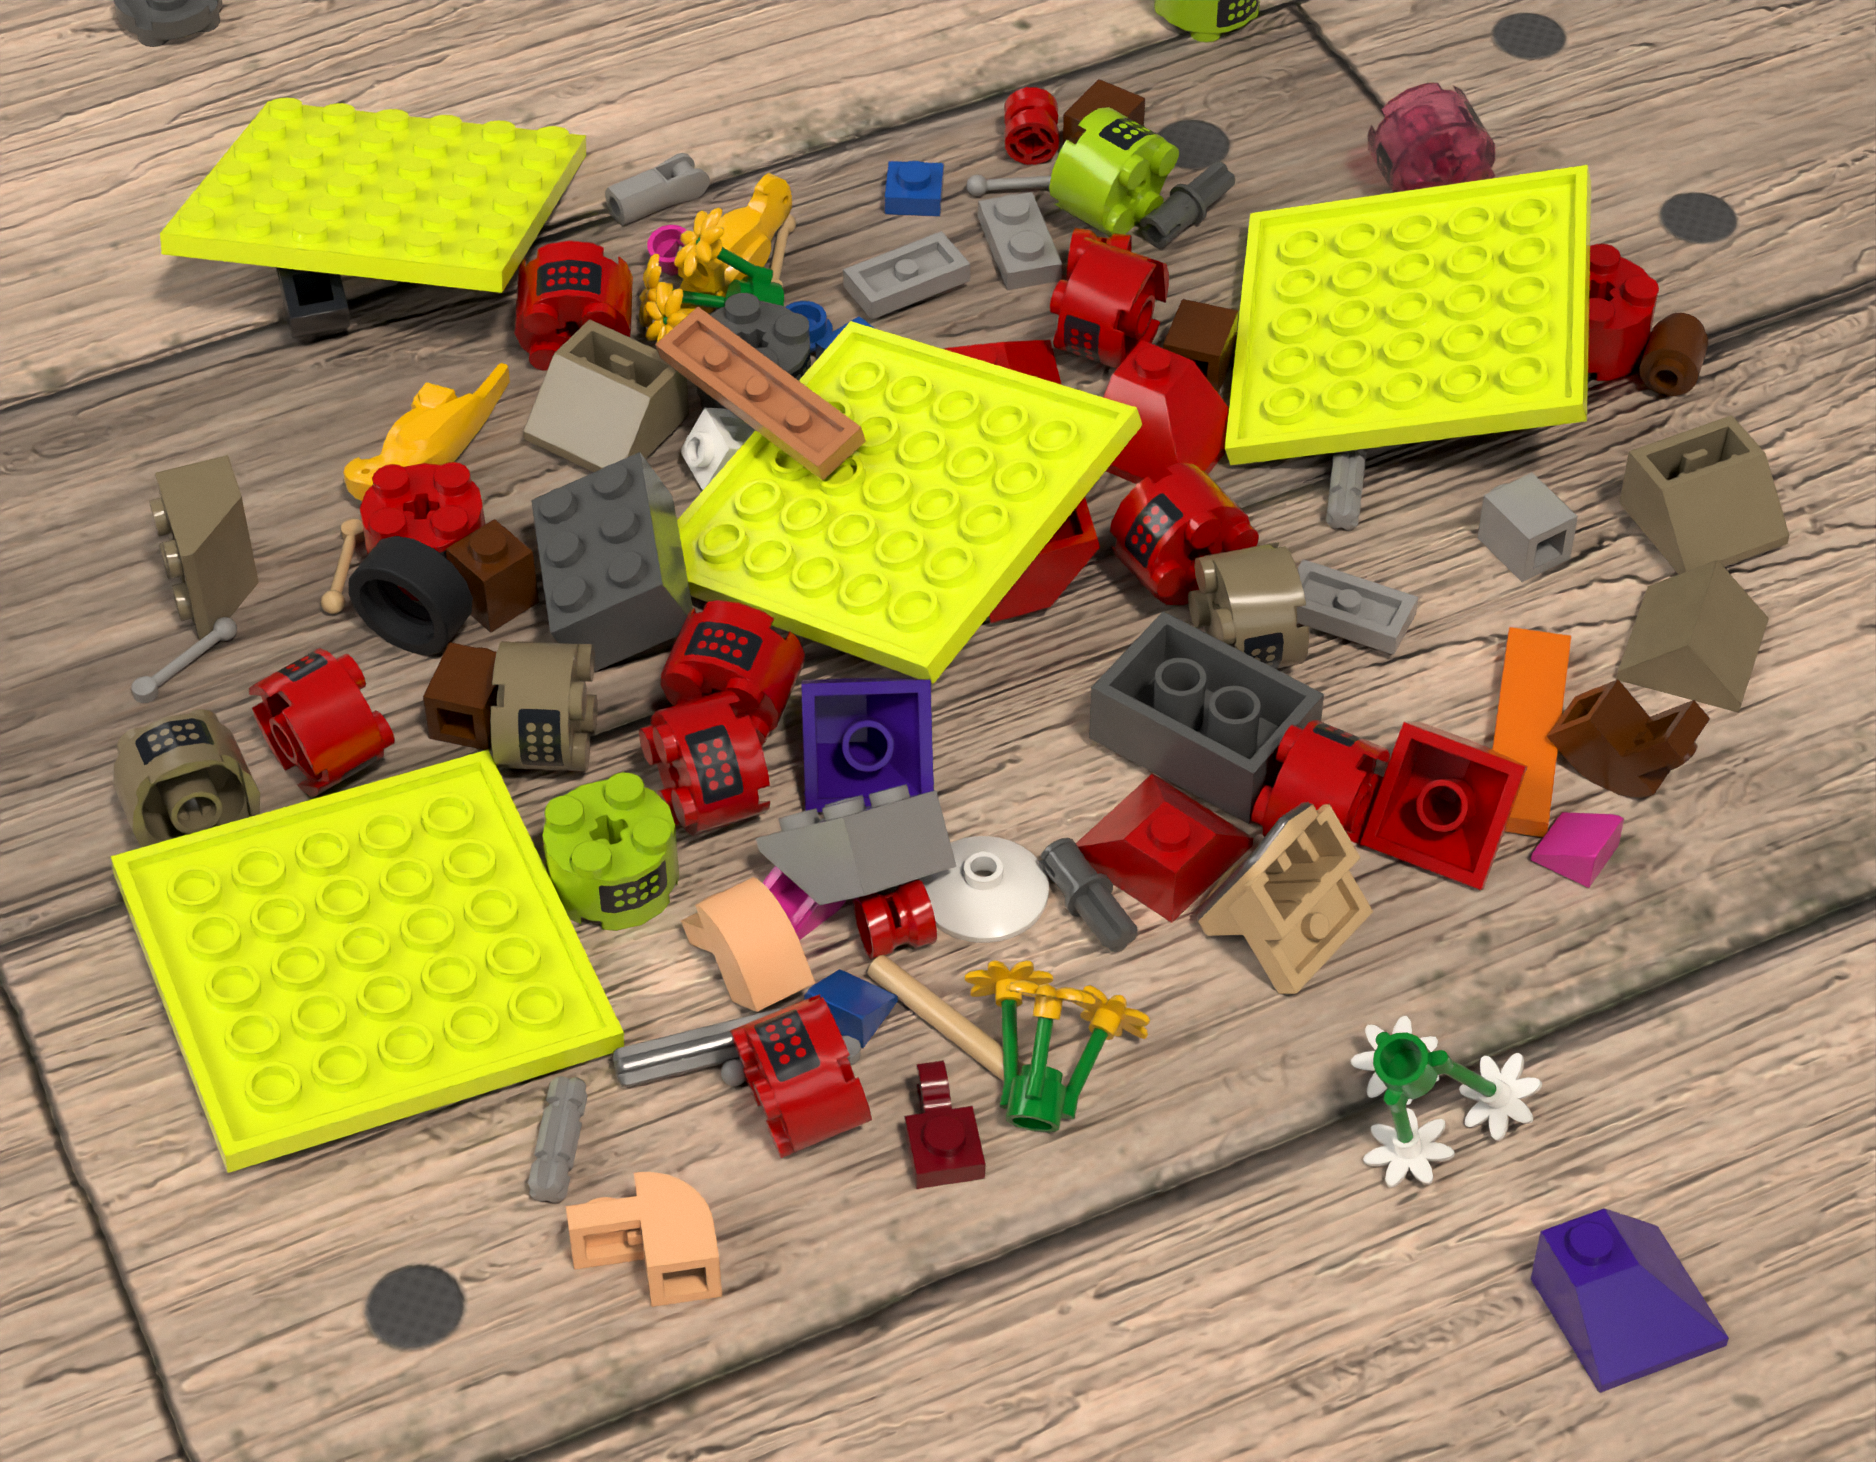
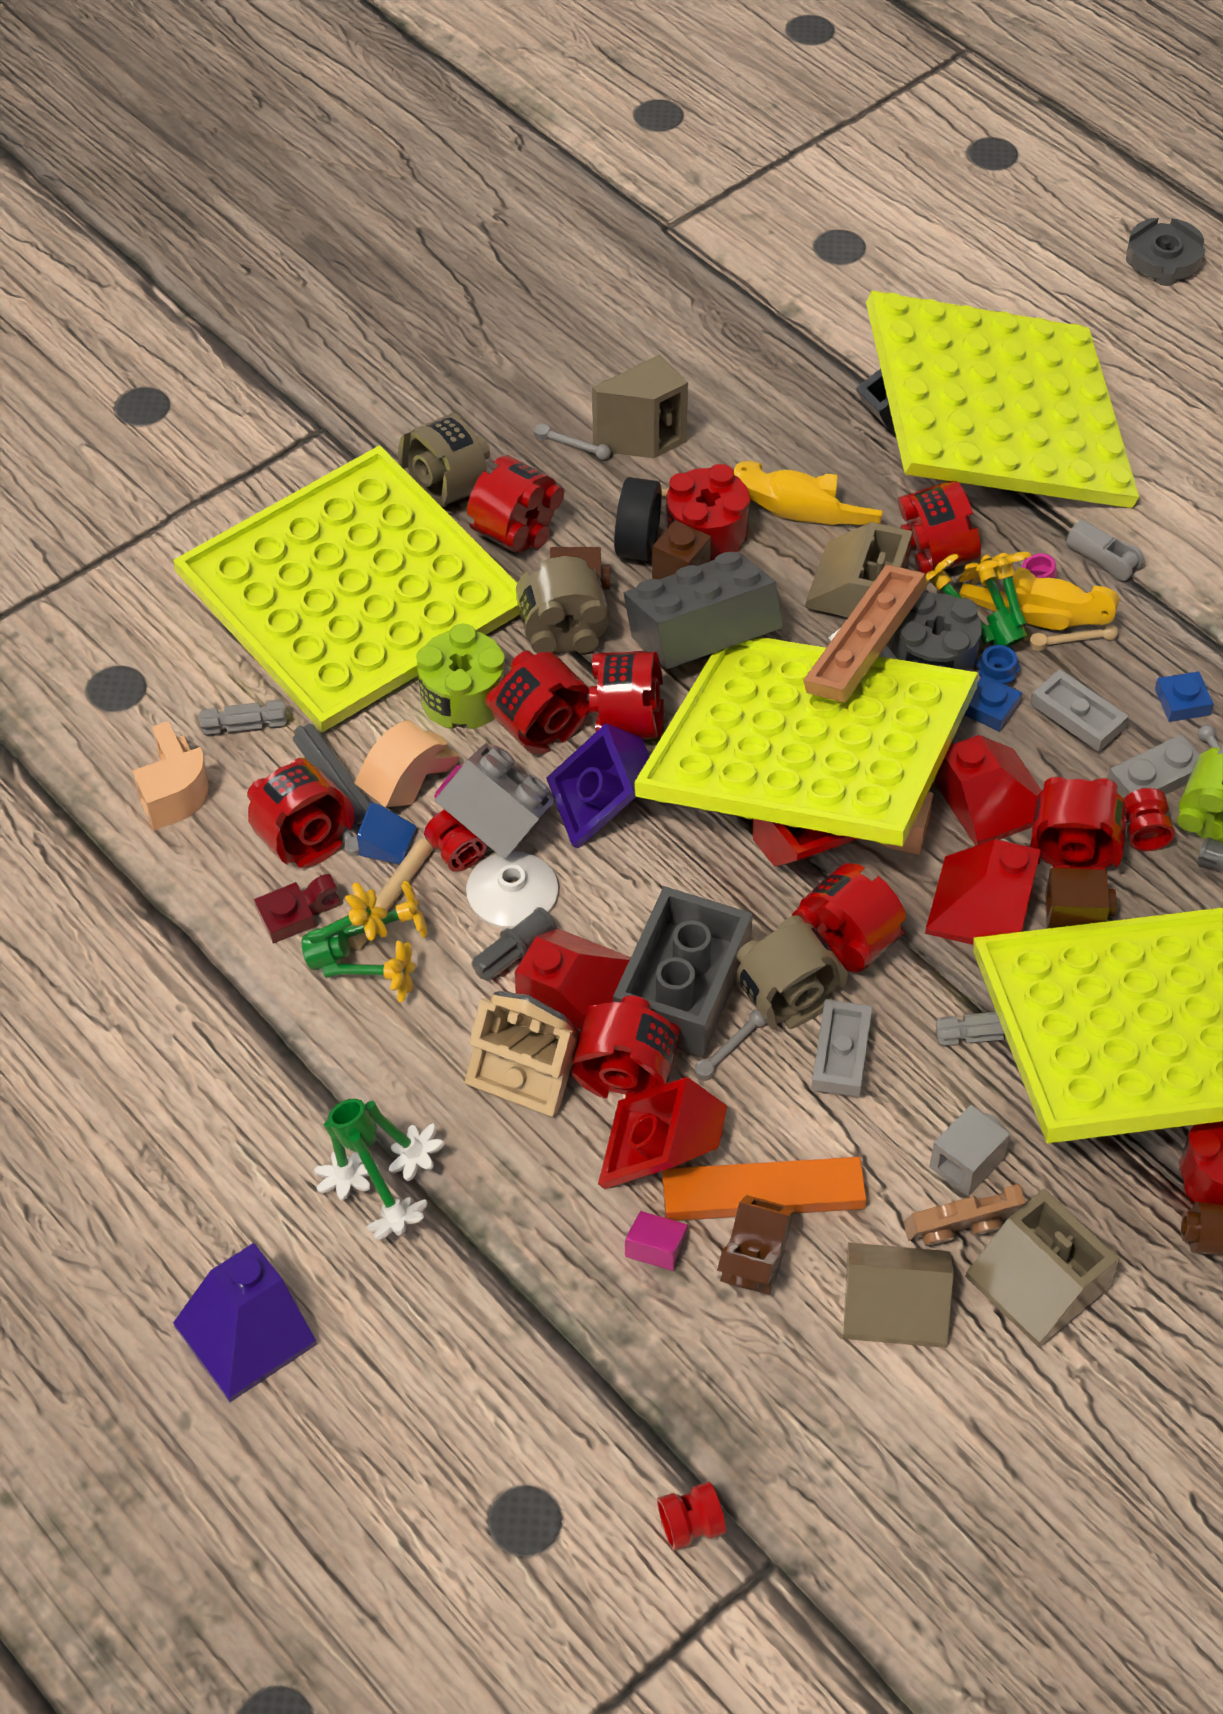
camera: 75 degrees right, 5 degrees up
none -> medium nougat wing [903,1183,1025,1246]

